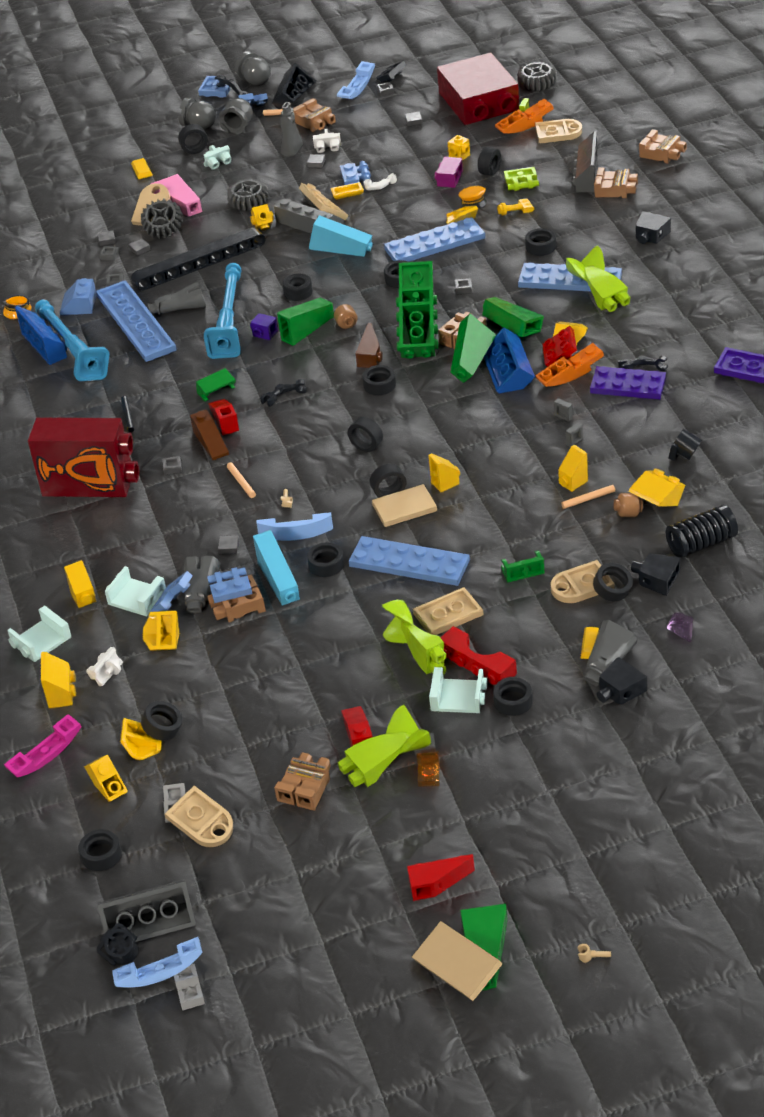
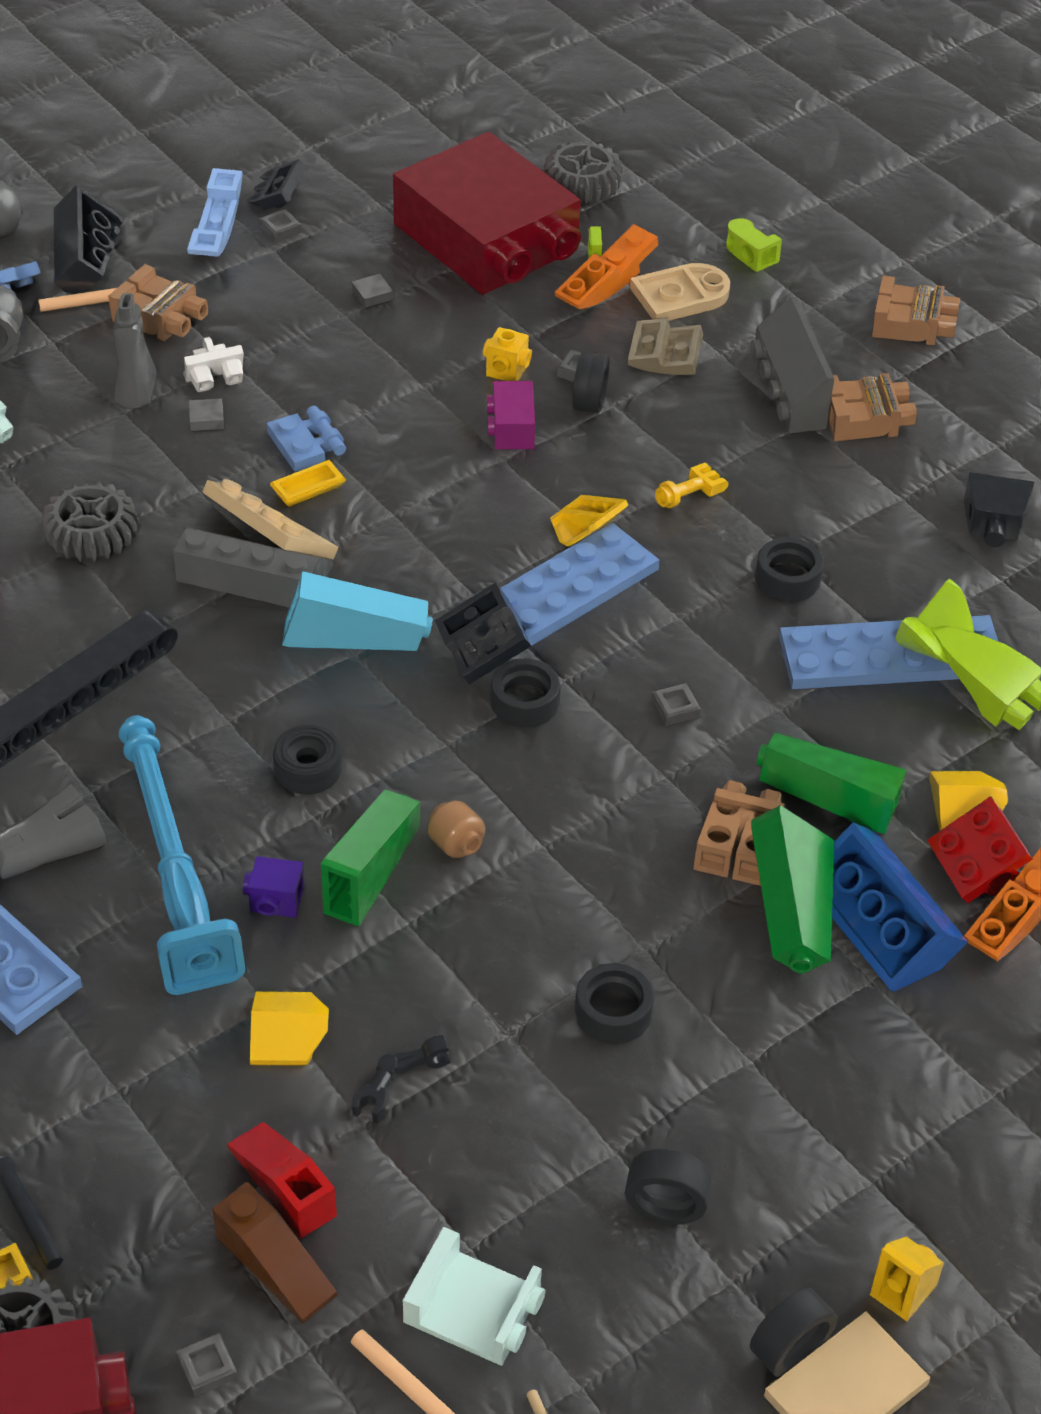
camera: 25 degrees left, 5 degrees up
green hinge [196,368,236,401] -> none
yellow brick [250,204,274,230] -> none
slope [355,323,383,368] -> none
white arm [363,173,397,191] -> none
green wedge [396,261,438,359] -> none
light orange piece [458,186,487,209] -> none
lime plate [504,167,539,191] -> none
none -> yellow slope [250,992,329,1065]
none -> light aqua panel [403,1227,546,1366]
none -> black brick [434,582,531,685]
none -> dark tan slope [628,318,703,375]
none -> lime leg [726,218,782,272]

